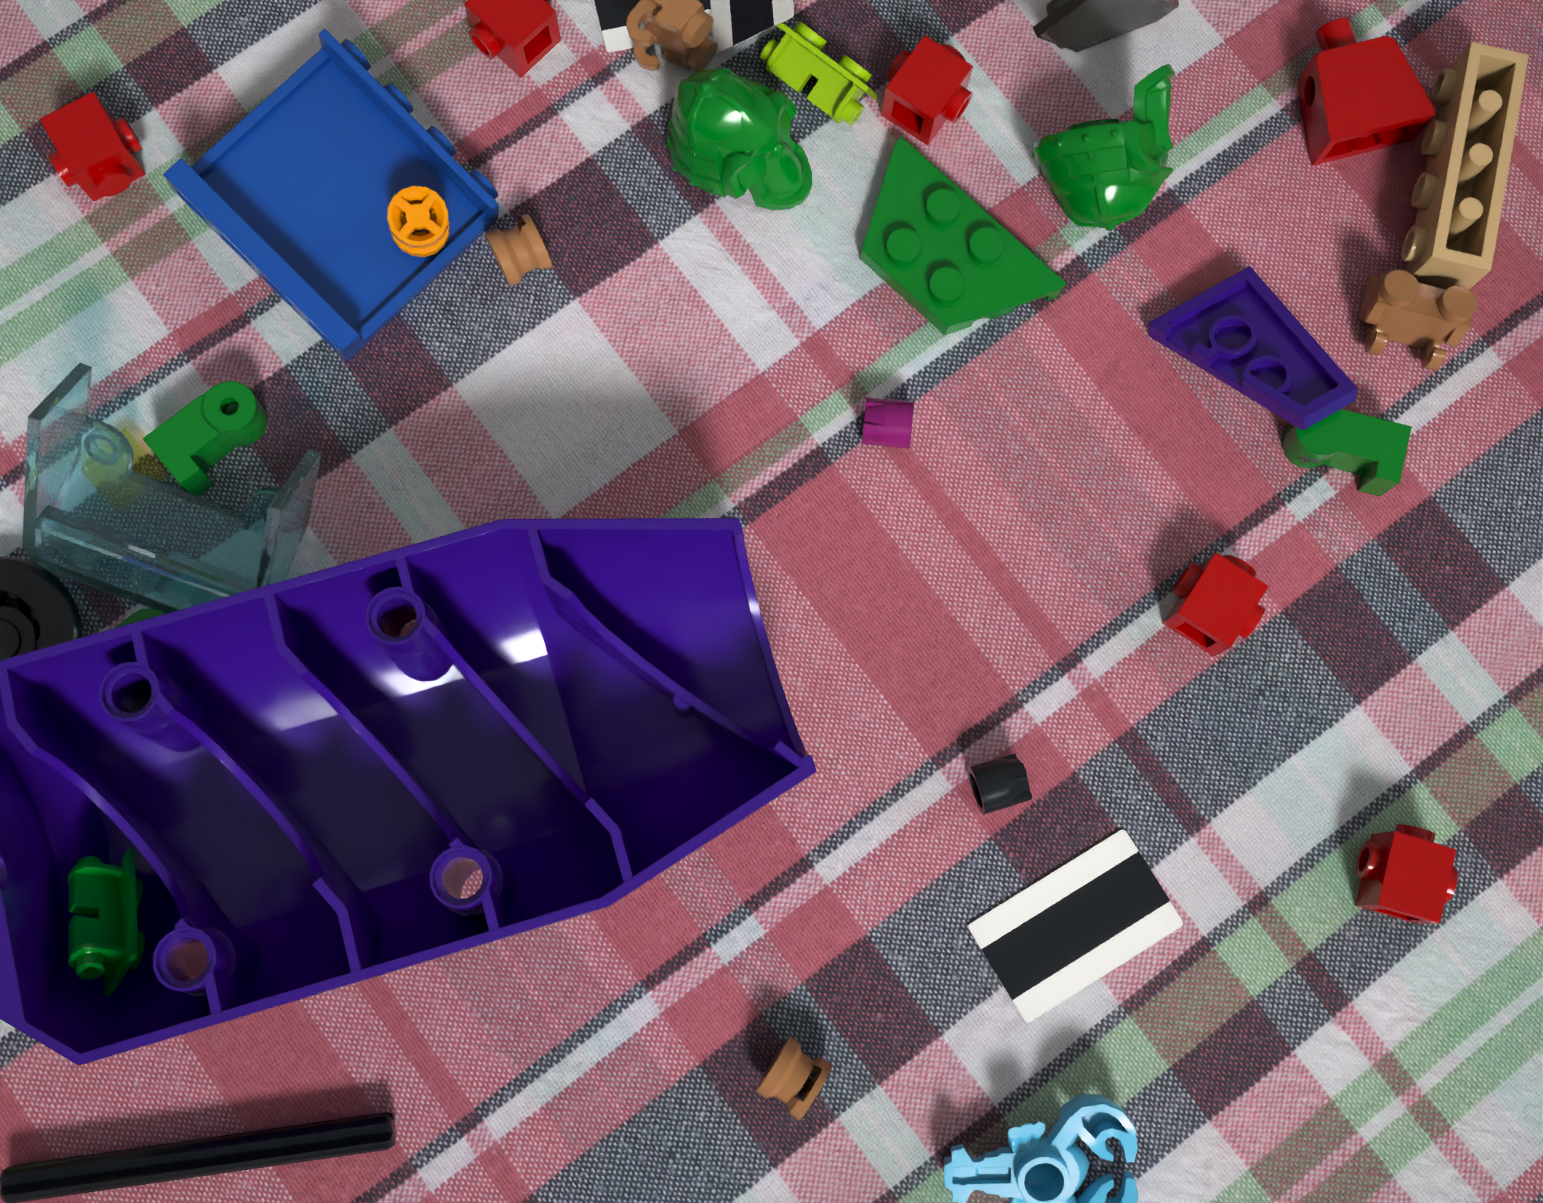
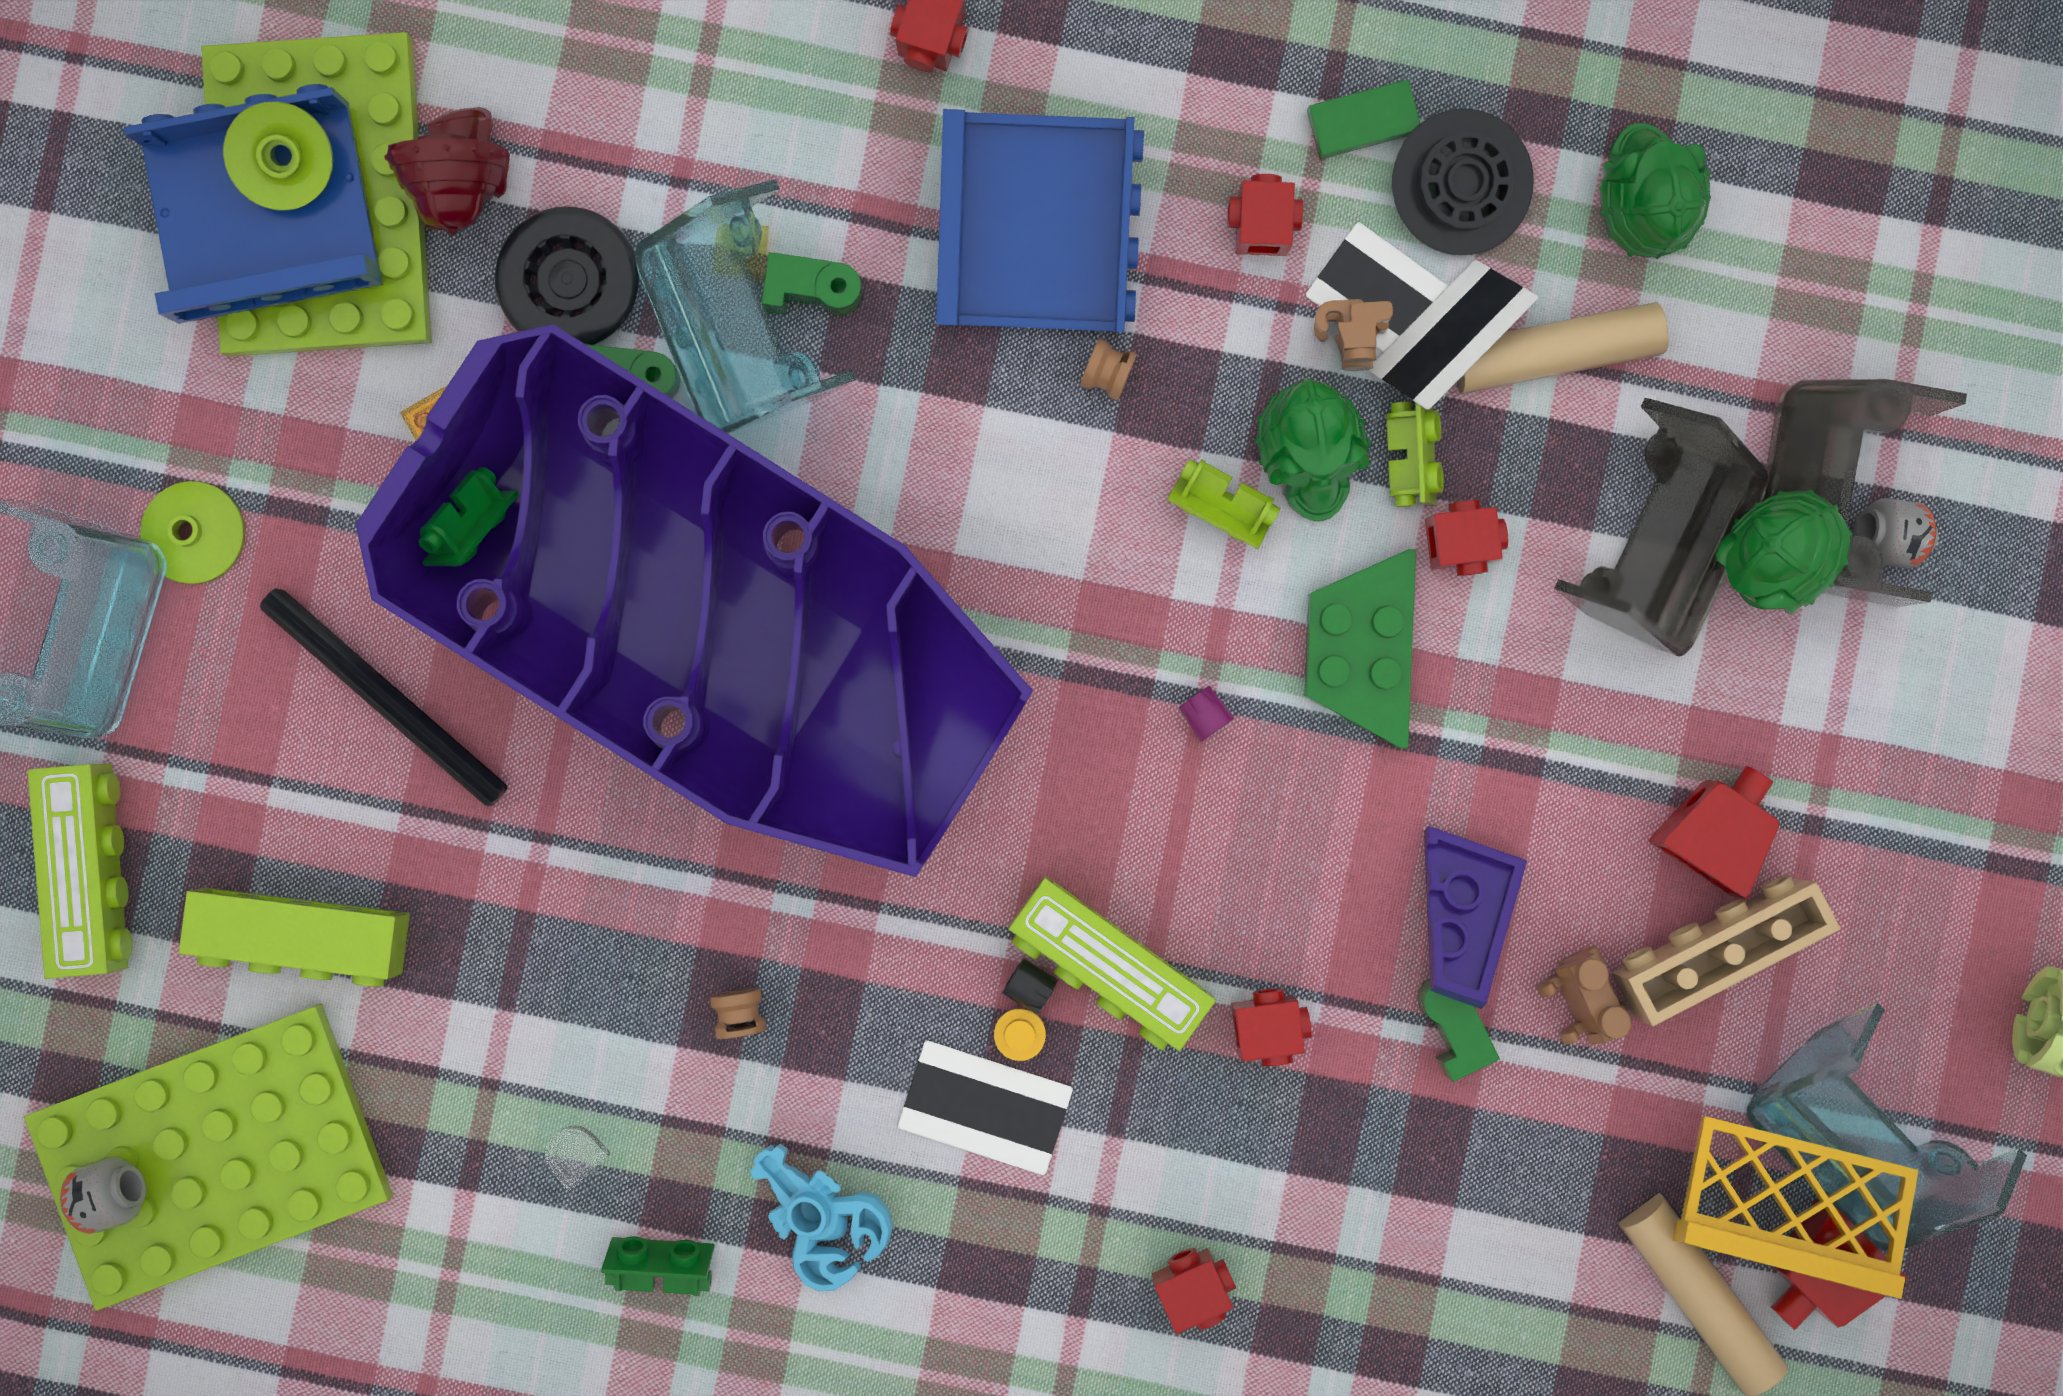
camera: 55 degrees right, 10 degrees up
light orange wheel [387,186,450,257] -> none
green head [1032,64,1175,231] -> none
none -> yellow plate [994,1008,1046,1061]
none -> lime brick [1008,875,1216,1052]
none -> lime hinge [1167,458,1281,549]

